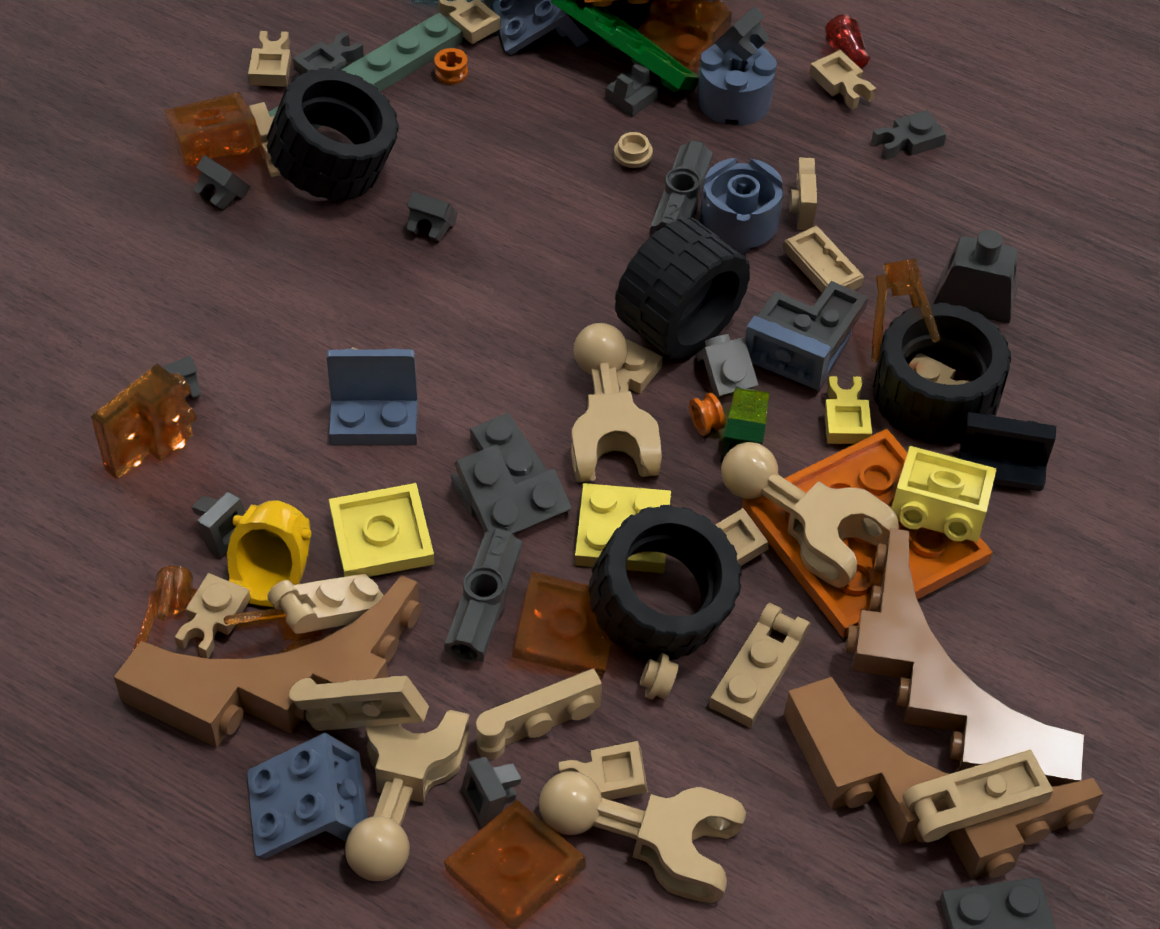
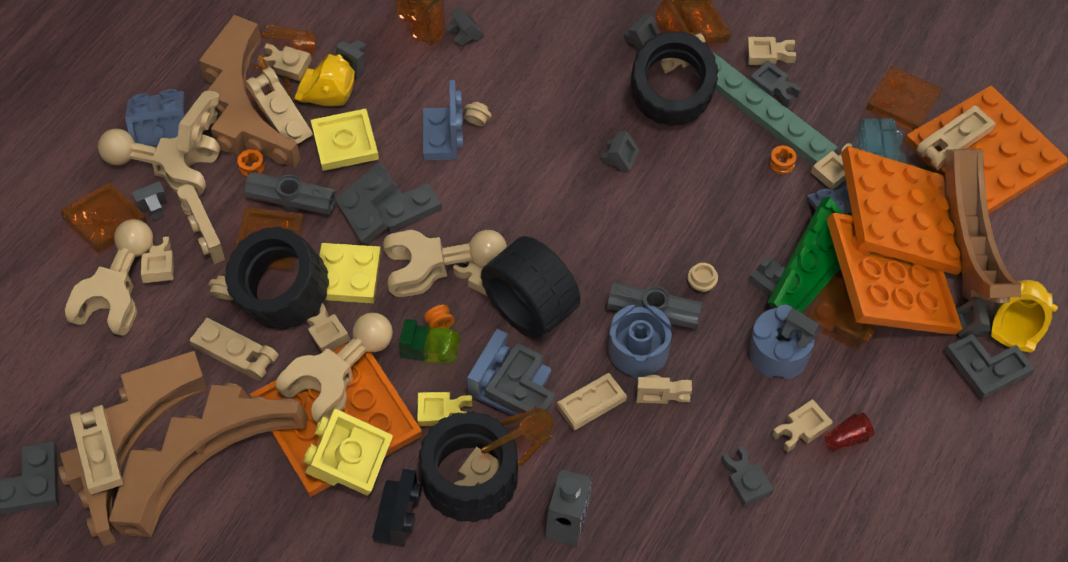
camera: 90 degrees right, 5 degrees up
light grey bracket [695,334,758,398] -> none
none -> orange bush [237,149,265,178]

